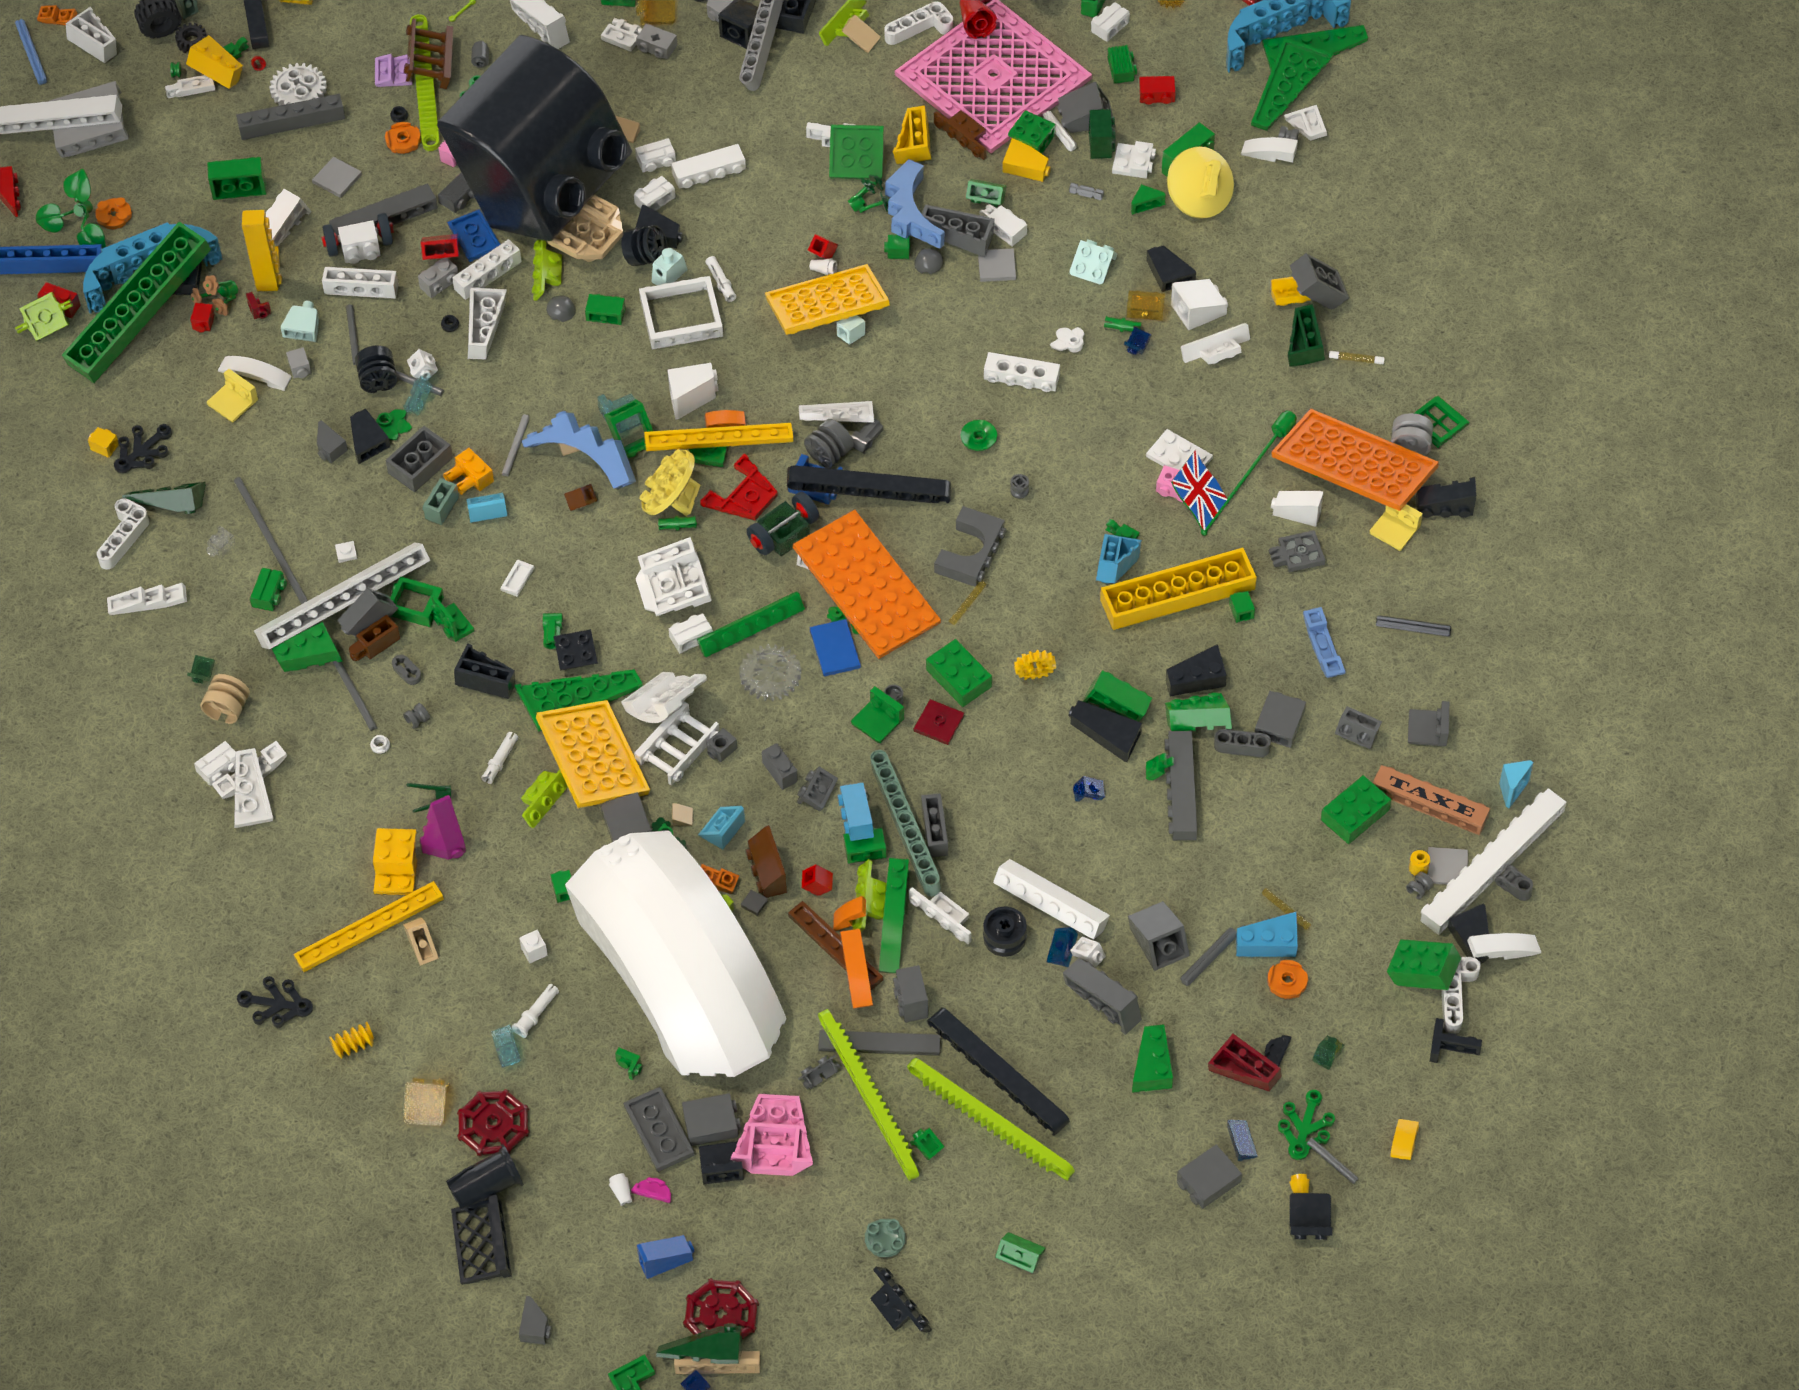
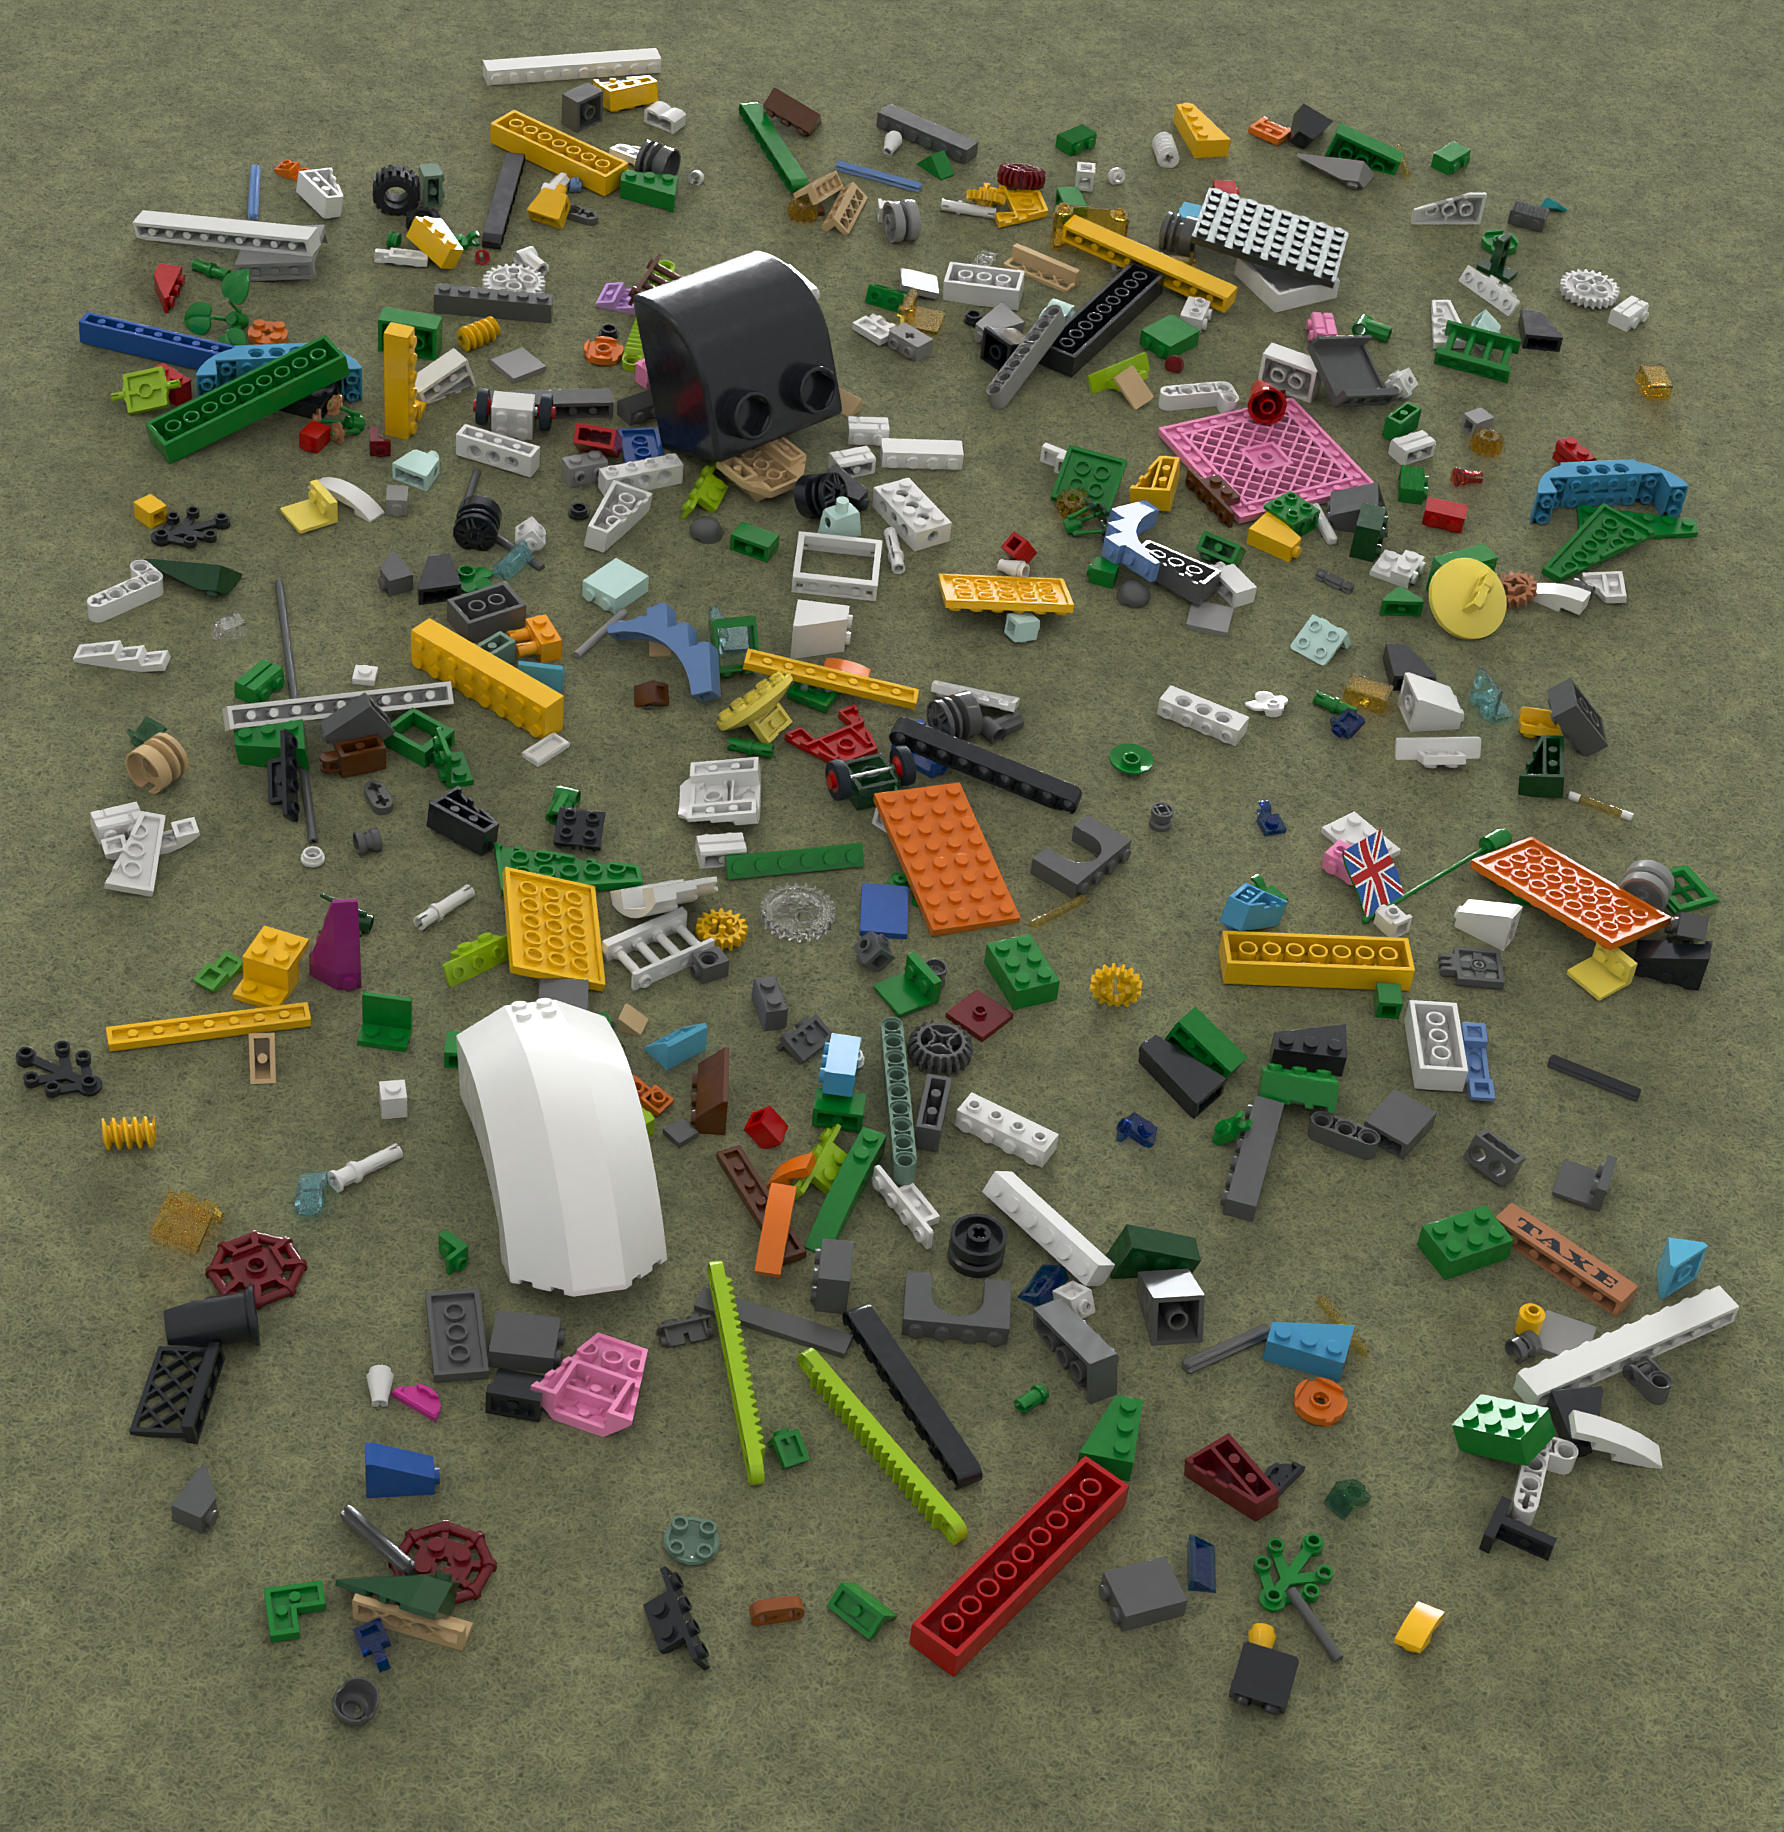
camera: 10 degrees right, 15 degrees down
none -> green pin [191,258,231,281]
none -> bright green slope [193,951,243,993]
none -> black bracket [267,729,300,822]
none -> dark grey axle [340,1505,415,1575]
none -> green bracket [357,992,413,1052]
none -> yellow brick [411,618,564,739]
none -> yellow piece [457,316,501,352]
none -> white piece [513,246,549,276]
none -> light aqua brick [582,558,649,614]
none -> yellow gear [695,908,748,951]
none -> dark orange beam [749,1596,805,1626]
none -> dark grey brick [854,930,895,972]
none -> white brick [872,478,952,551]
none -> dark grey arch [901,1271,1011,1346]
none -> dark grey gear [907,1020,973,1077]
none -> red brick [909,1456,1129,1677]
none -> white brick [955,1092,1059,1168]
none -> green pin [1014,1384,1049,1415]
none -> clear yellow gear [1056,486,1091,518]
none -> dark green wedge [1105,1224,1201,1279]
none -> clear blue plate [1256,800,1287,836]
none -> white brick [1373,904,1413,938]
none -> white brick [1404,1000,1468,1092]
none -> clear red pin [1451,467,1483,487]
none -> clear light blue bracket [1470,667,1514,725]
none -> nougat gear [1498,570,1538,609]
none -> dark grey brick [1664,912,1709,944]

